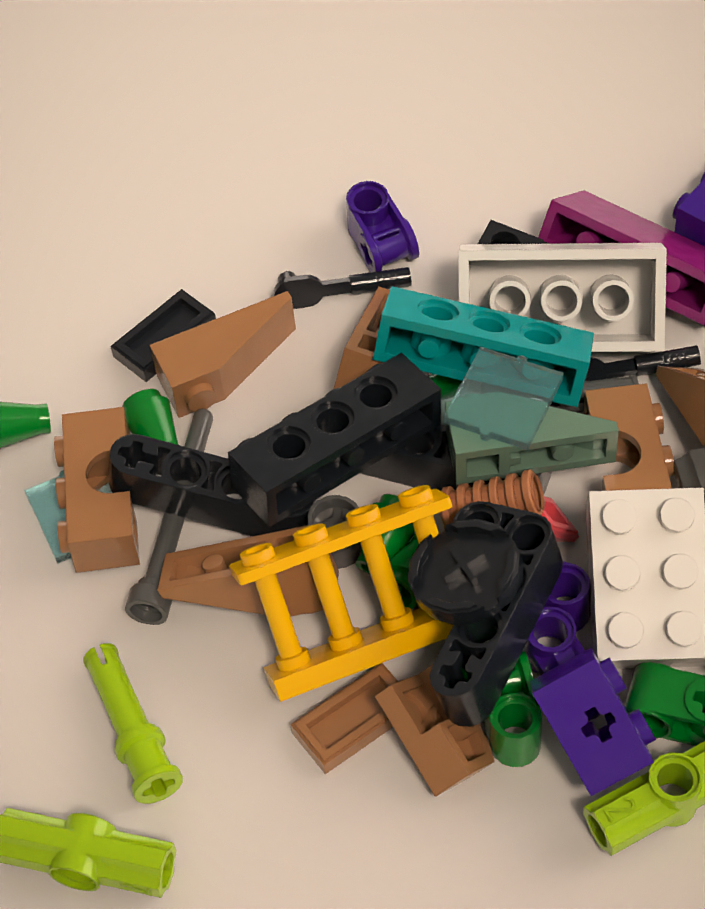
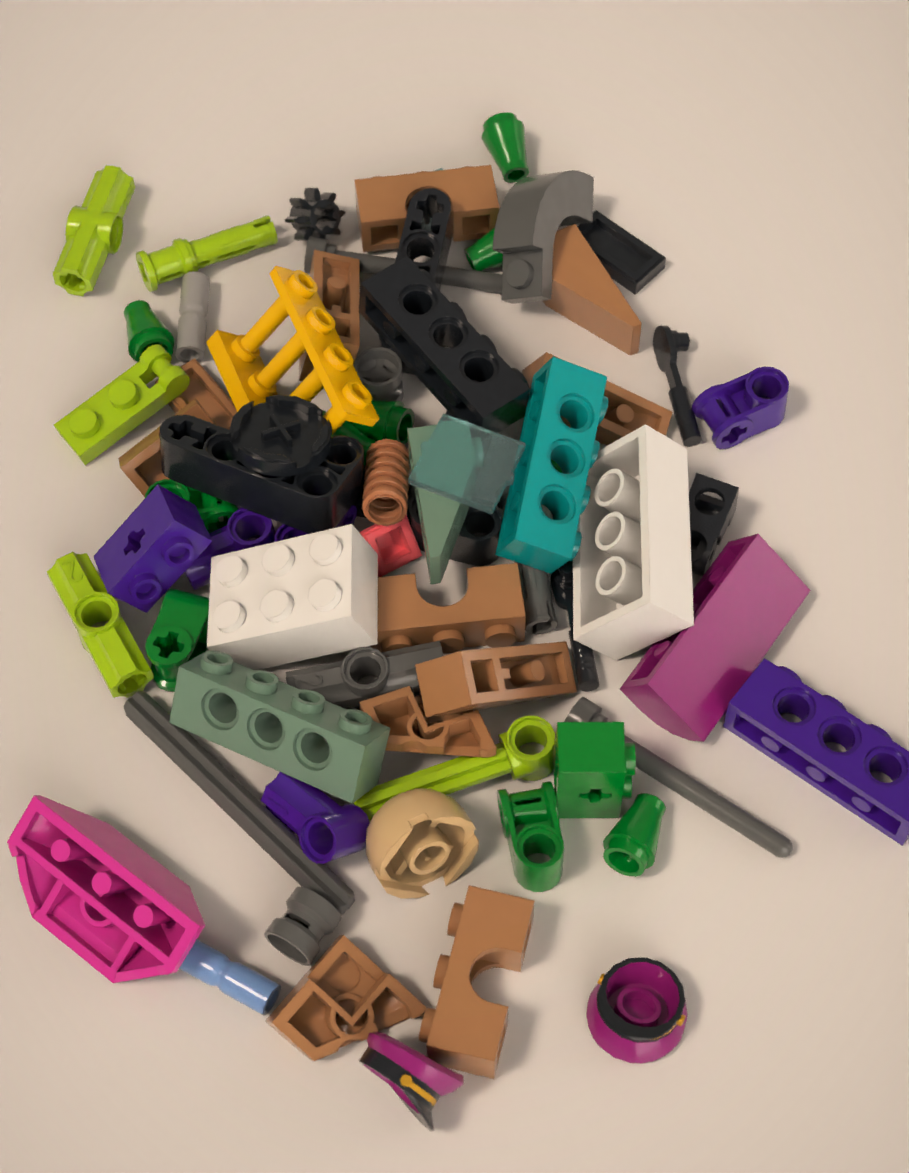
camera: 85 degrees right, 5 degrees up
none -> lime plate [54,344,190,465]
none -> green cone [124,300,175,362]
none -> light grey piece [175,271,210,363]
none -> black gear [285,188,345,241]
none -> dark grey arch [493,170,594,304]

